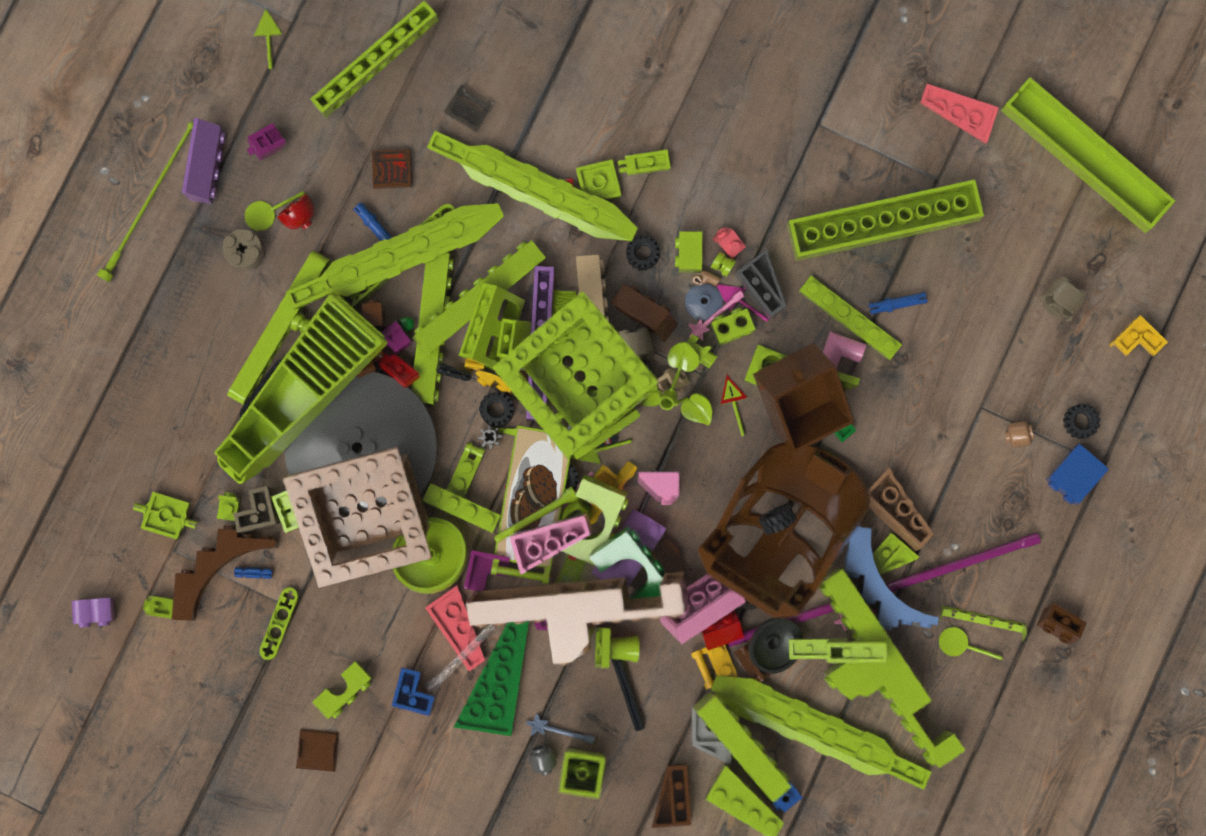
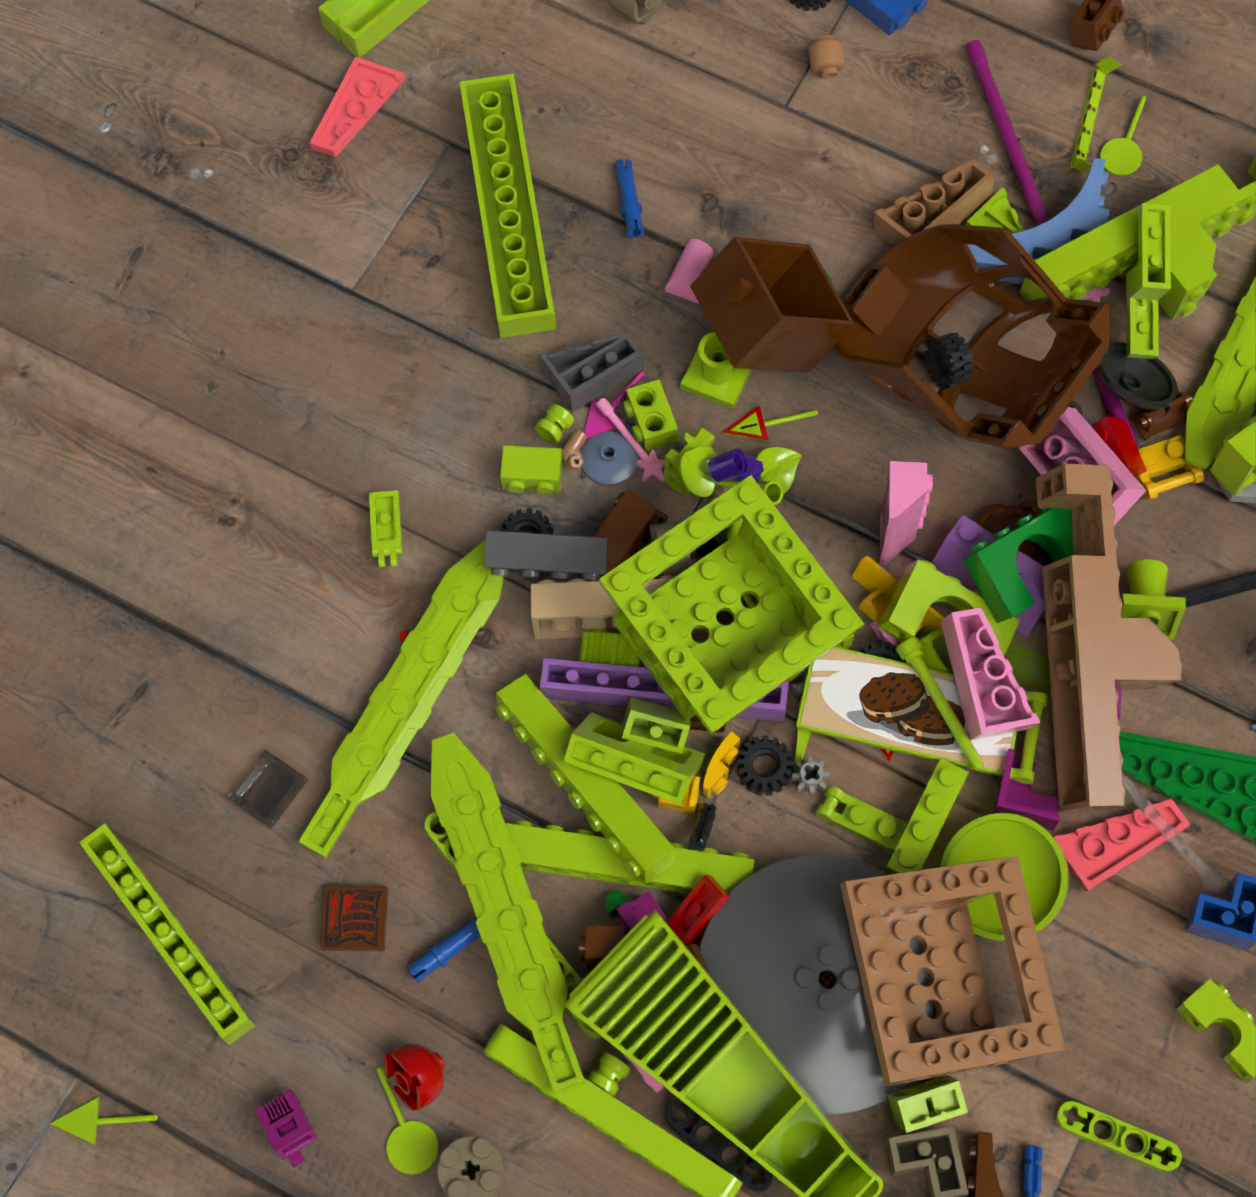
camera: 85 degrees left, 15 degrees down
lime plate [576,159,621,200] -> none
coral bracket [713,227,746,258] -> none
lime plate [799,276,902,361] -> none
none -> dark grey brick [484,531,609,582]
none -> dark purple piece [708,448,764,482]

